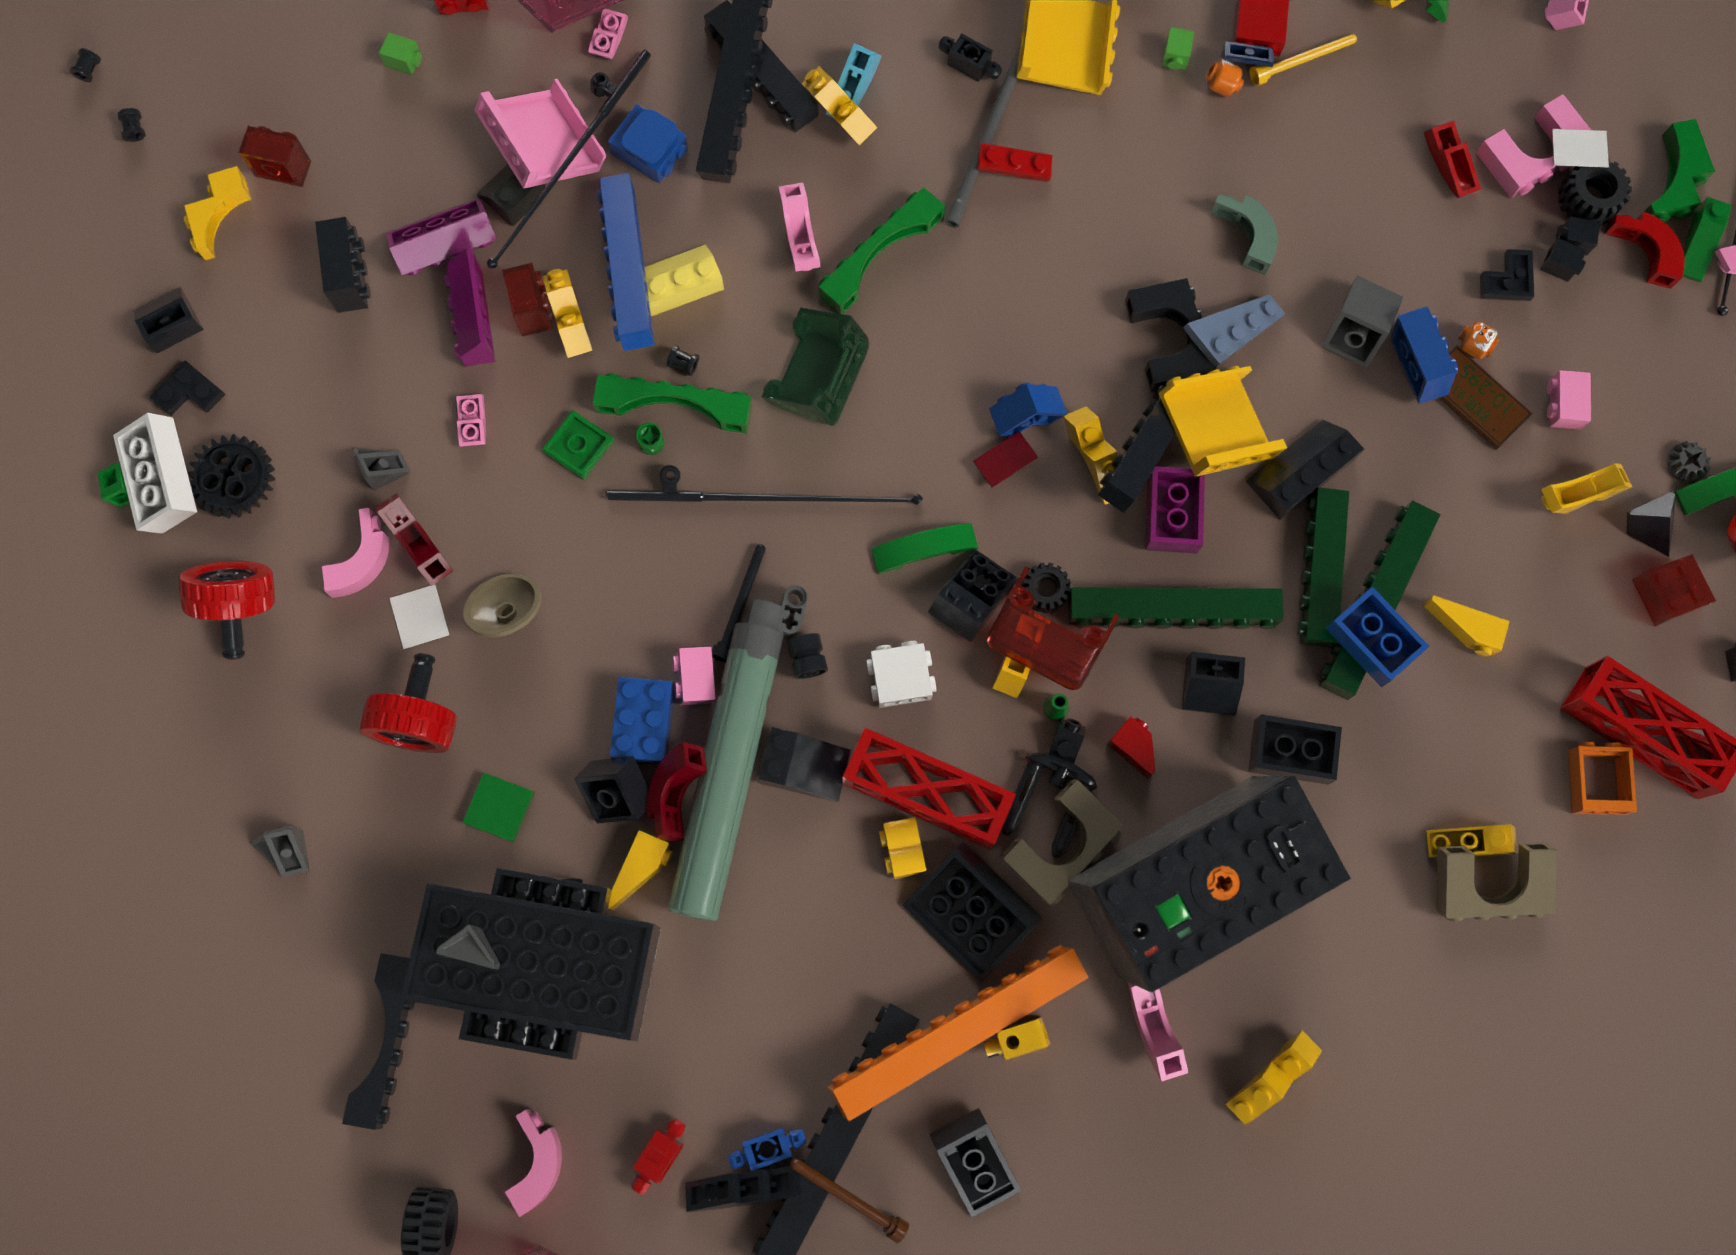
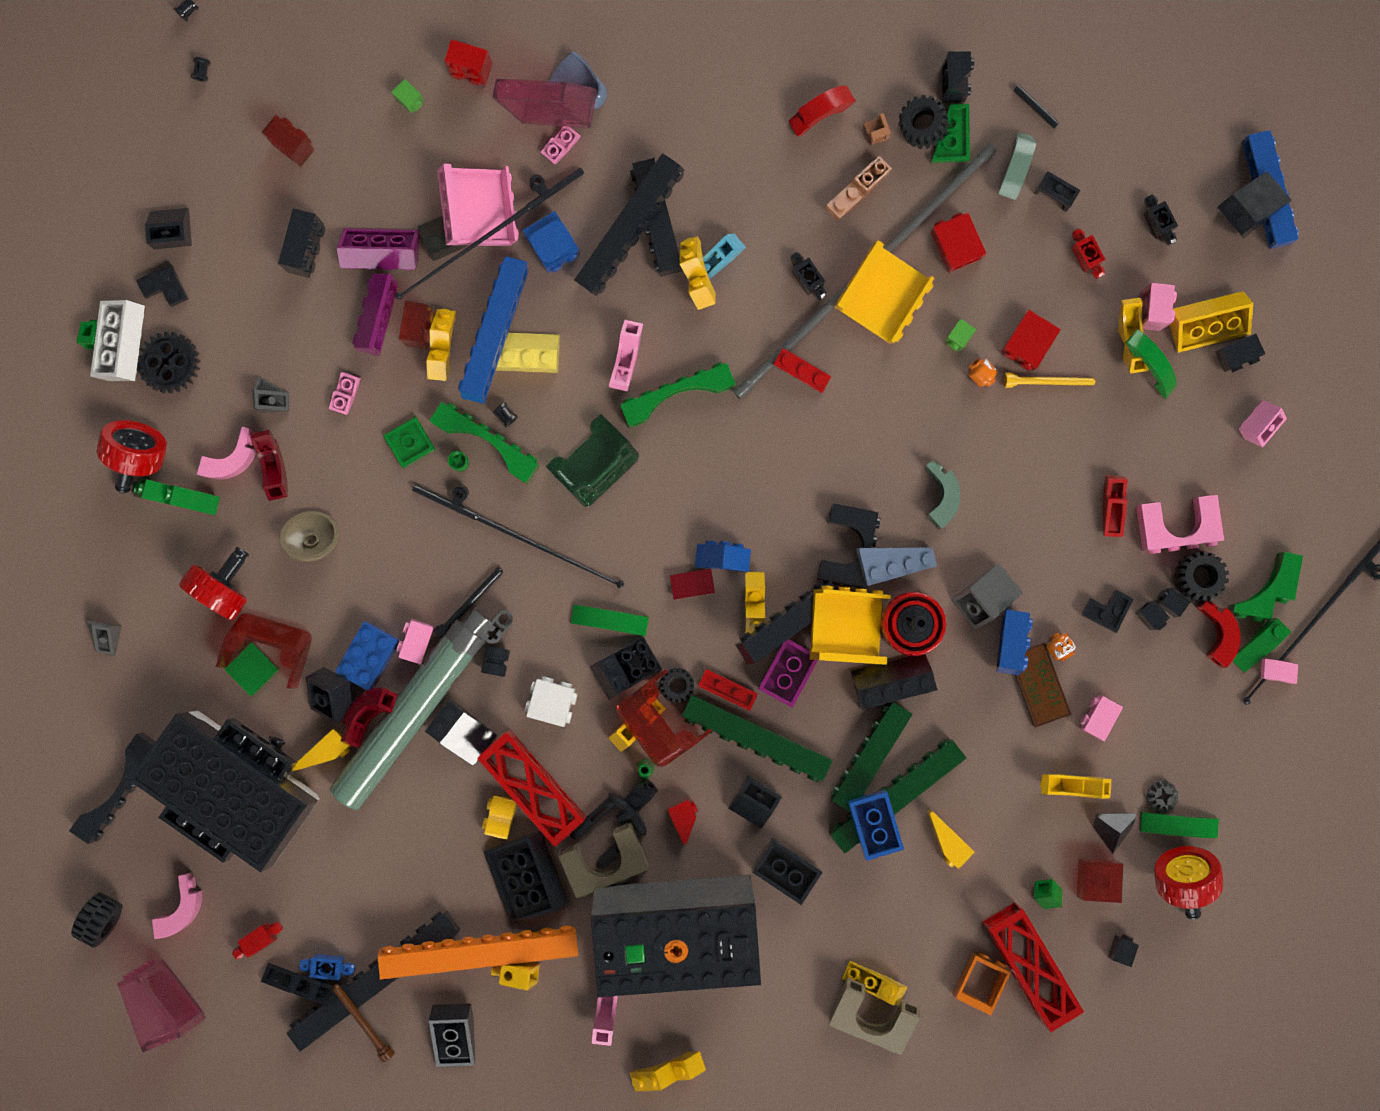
camera: 25 degrees right, 10 degrees up
yellow arch [184,166,251,261] -> none
white sticker [389,584,449,649] -> none
dark grey slope [436,924,500,970] -> none
dark blue slope [1221,41,1274,67] -> none
white sticker [1552,129,1609,167] -> none
none -> green arch [132,478,220,516]
none -> clear red windscreen [215,613,312,689]
none -> red plate [698,669,758,711]
none -> red wheel [881,592,947,656]
none -> green panel [1034,879,1063,909]

